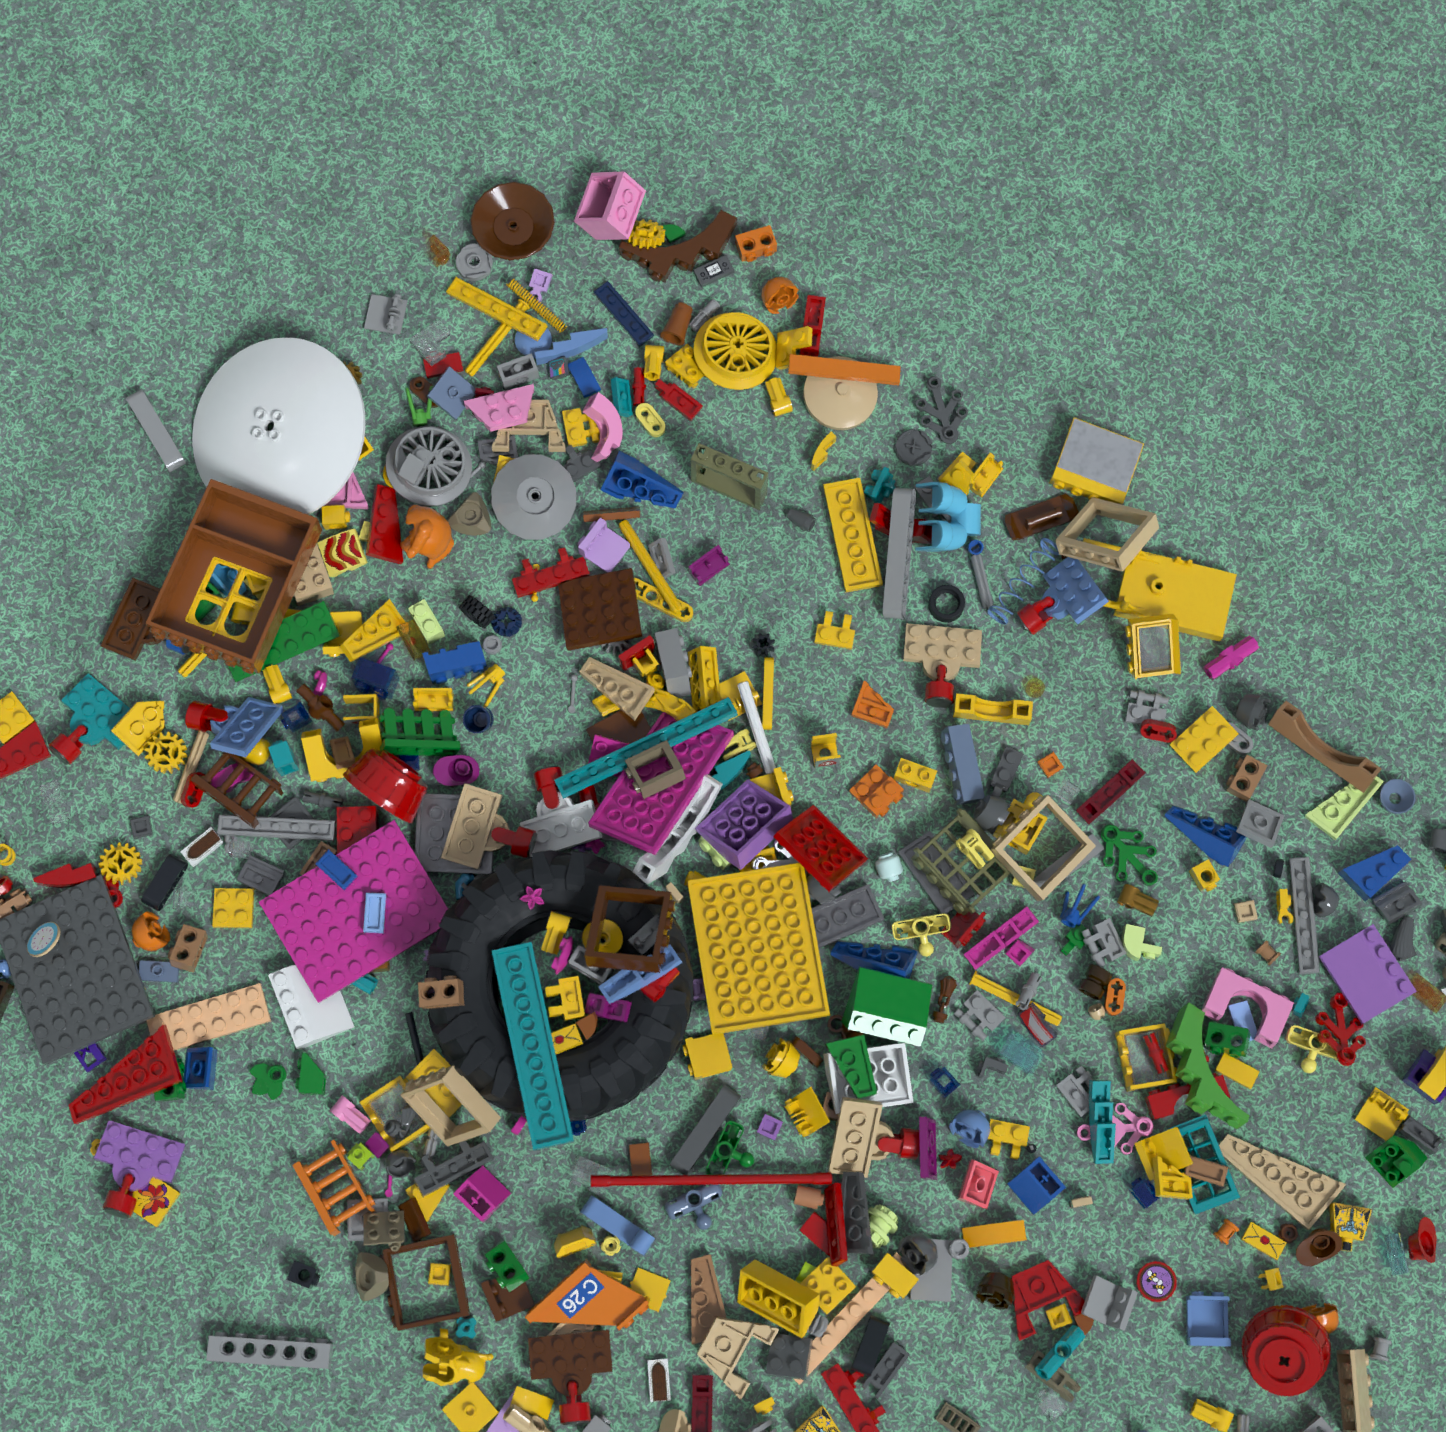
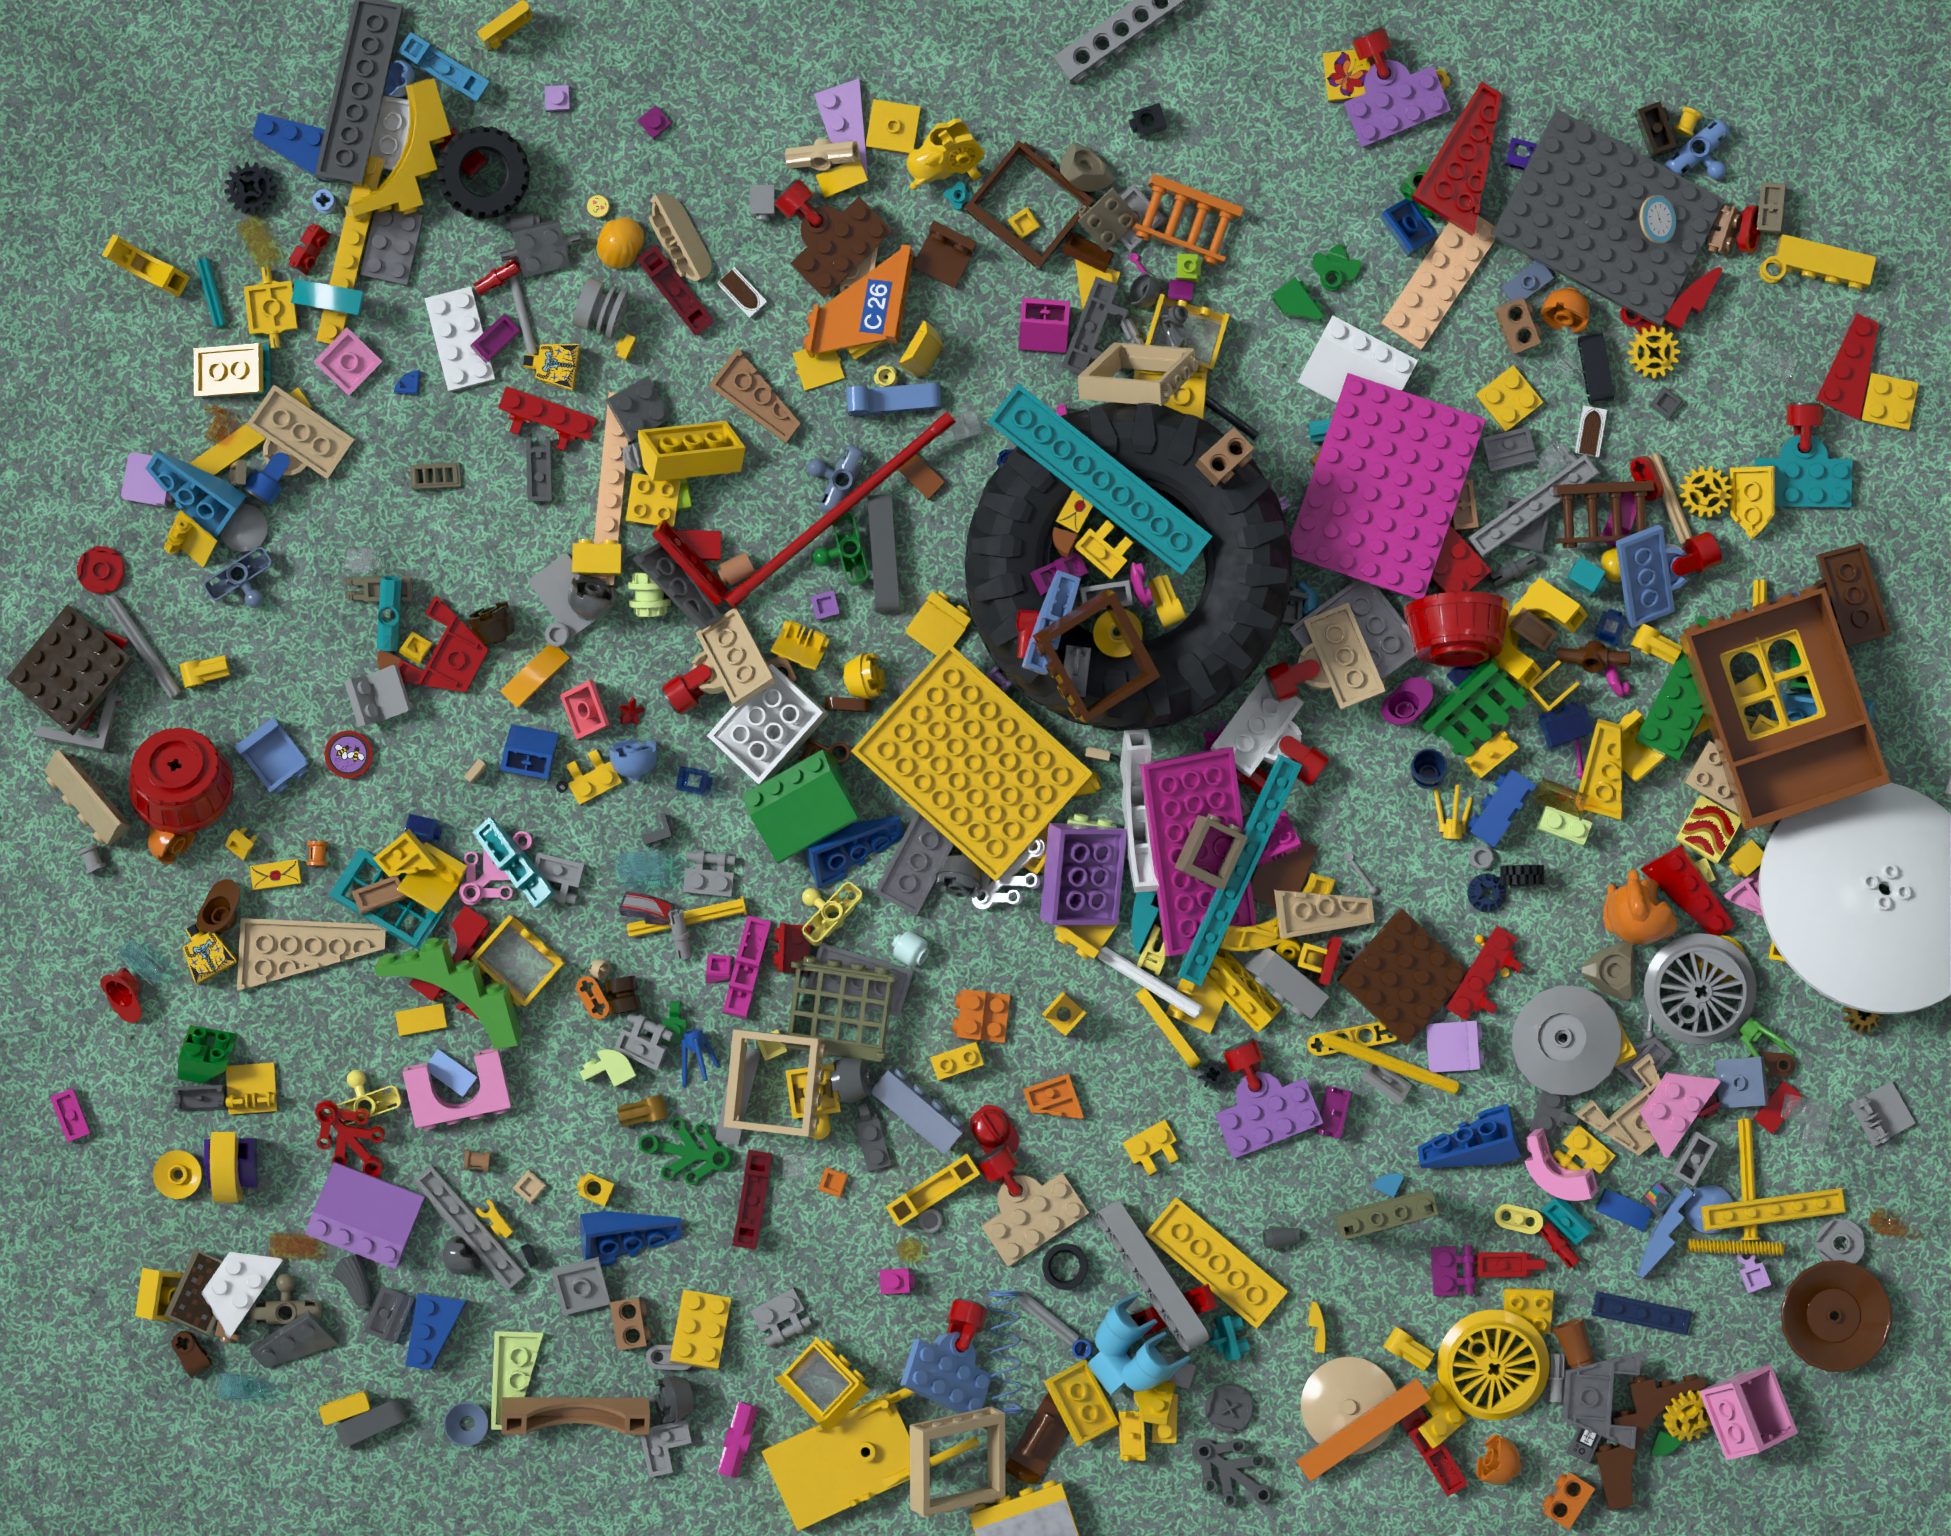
camera: 145 degrees right, 10 degrees up
blue tile [315,849,358,891] -> none
bright pink piece [329,1095,371,1134] -> none
light blue tile [363,893,387,934] -> none
light grey slope [398,444,435,486] -> none
green brick [485,1241,530,1292] -> none
dark pink plant [520,886,544,910] -> none
dark orange tile [583,507,640,522] -> none
yellow piece [644,345,664,381] -> none
tan wing [697,1317,779,1400] -> none
reddish brown plate [746,762,763,779] -> none
red plate [773,805,868,892] -> none
green wing [825,1035,877,1098] -> none
black beam [851,1315,890,1377] -> none
magenta tile [919,1117,937,1180] -> none
reddish brown piece [932,976,957,1024] -> none
light yellow piece [956,829,994,869] -> none
red beam [1140,719,1177,743] -> none
red pin [1143,1032,1170,1074] -> none
green brick [1205,1022,1251,1058] -> none
reddish brown plate [1278,1223,1298,1243] -> none
teal plate [1292,993,1310,1018] -> none
none -> light grey plate [640,1419,692,1478]
none -> dark pink bracket [880,1268,915,1294]
none -> light grey tile [918,1208,943,1233]
none -> red piece [970,1105,1019,1153]
none -> yellow tile [1044,1359,1119,1447]
none -> medium lavender plate [1215,1038,1324,1159]
none -> dark azure tile [1371,1173,1404,1198]
none -> magenta plate [1431,1245,1477,1296]
none -> flat silver wing [1562,1352,1641,1449]

